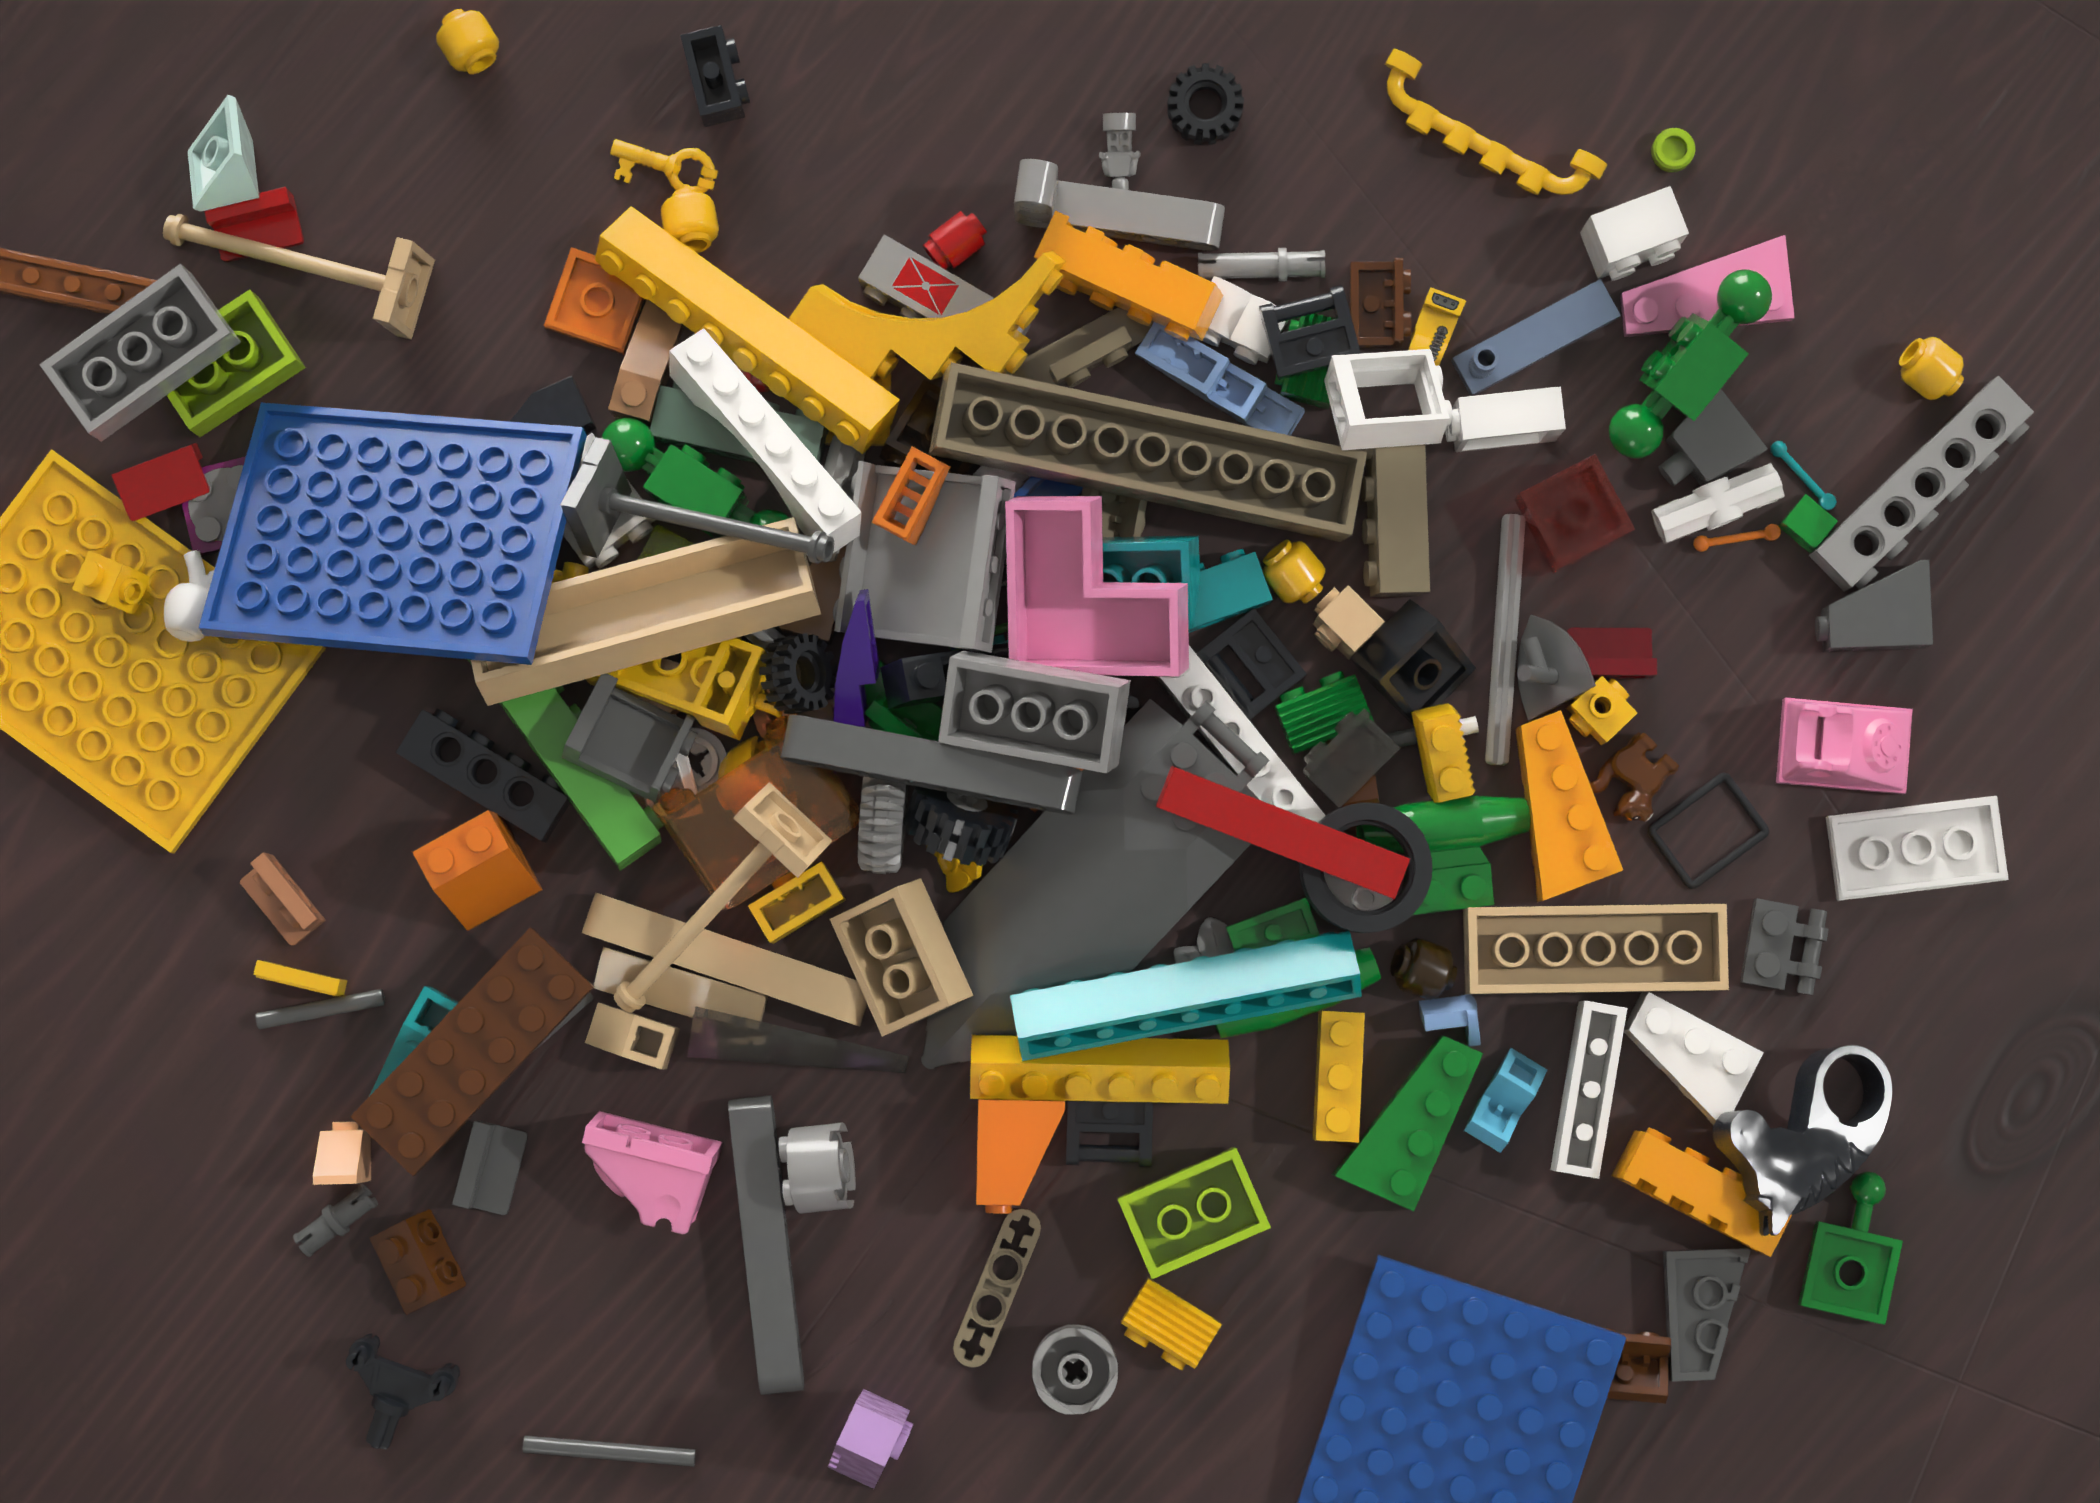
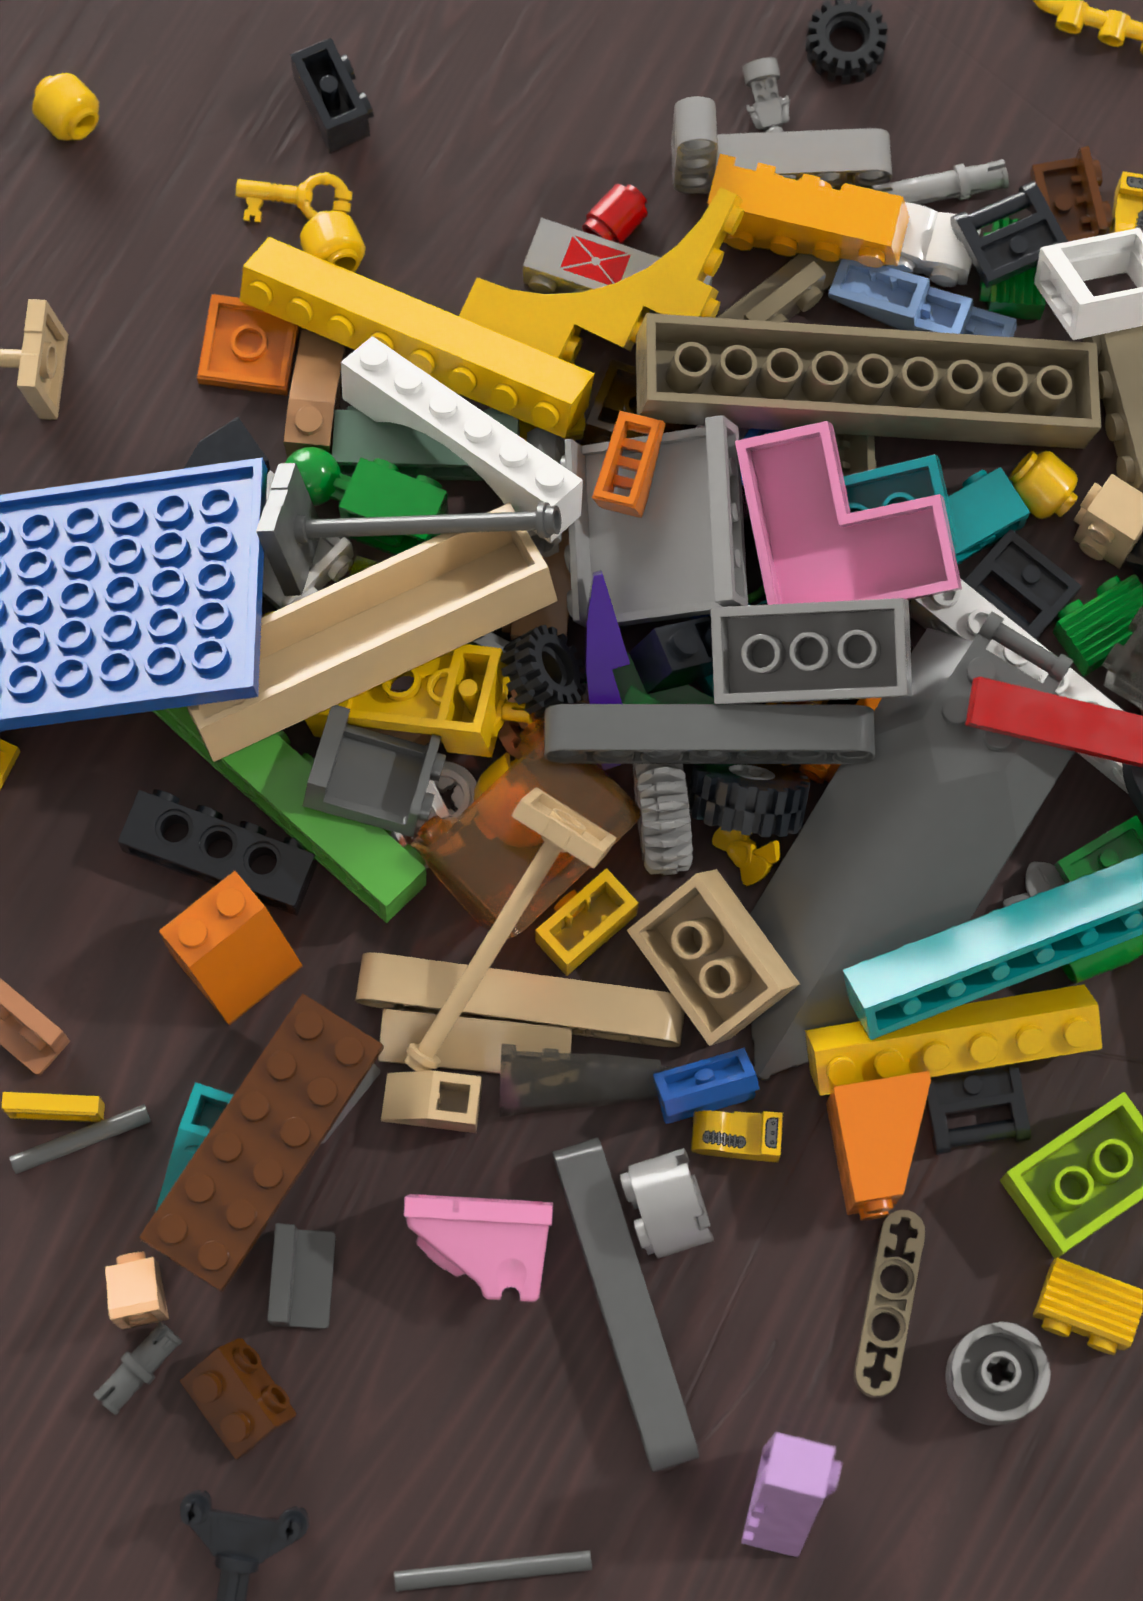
camera: 15 degrees left, 10 degrees down
none -> blue panel [653,1048,760,1124]
none -> yellow leg [691,1110,783,1163]

